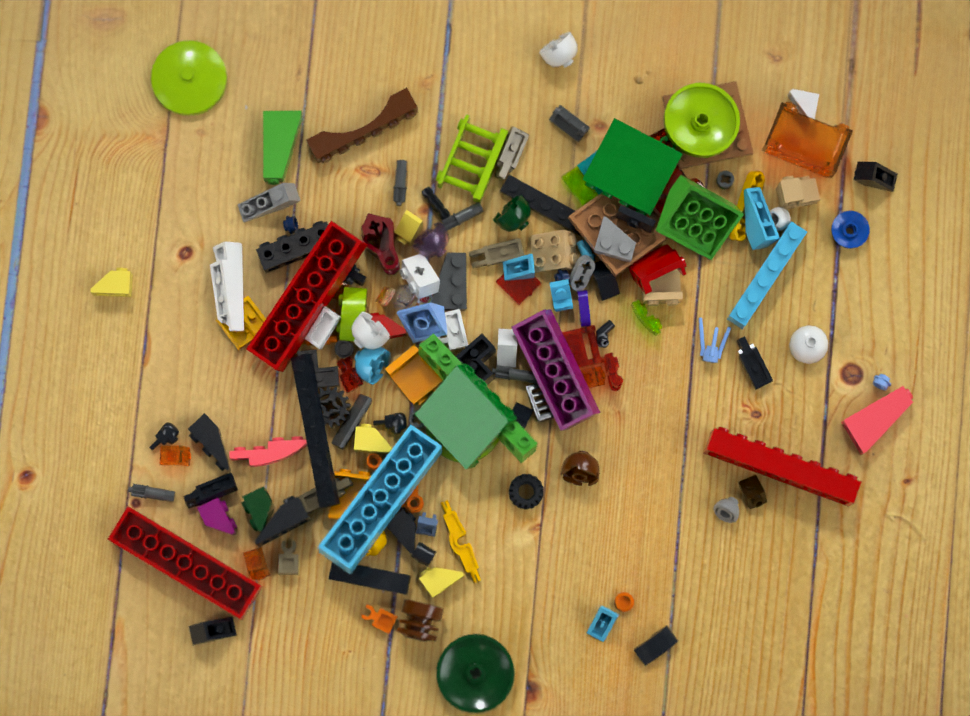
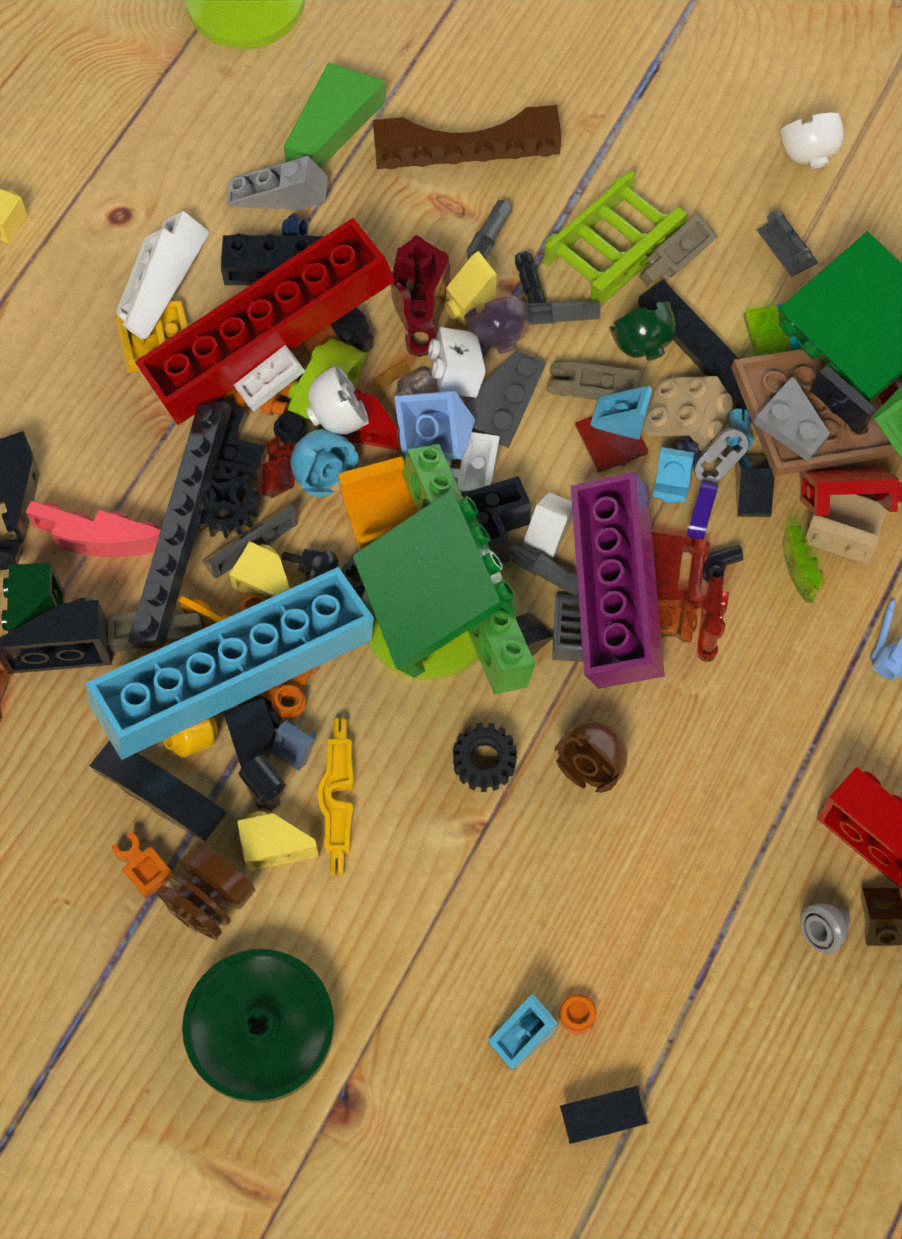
camera: 25 degrees right, 15 degrees down
dark tan plate [278,541,298,575] -> none

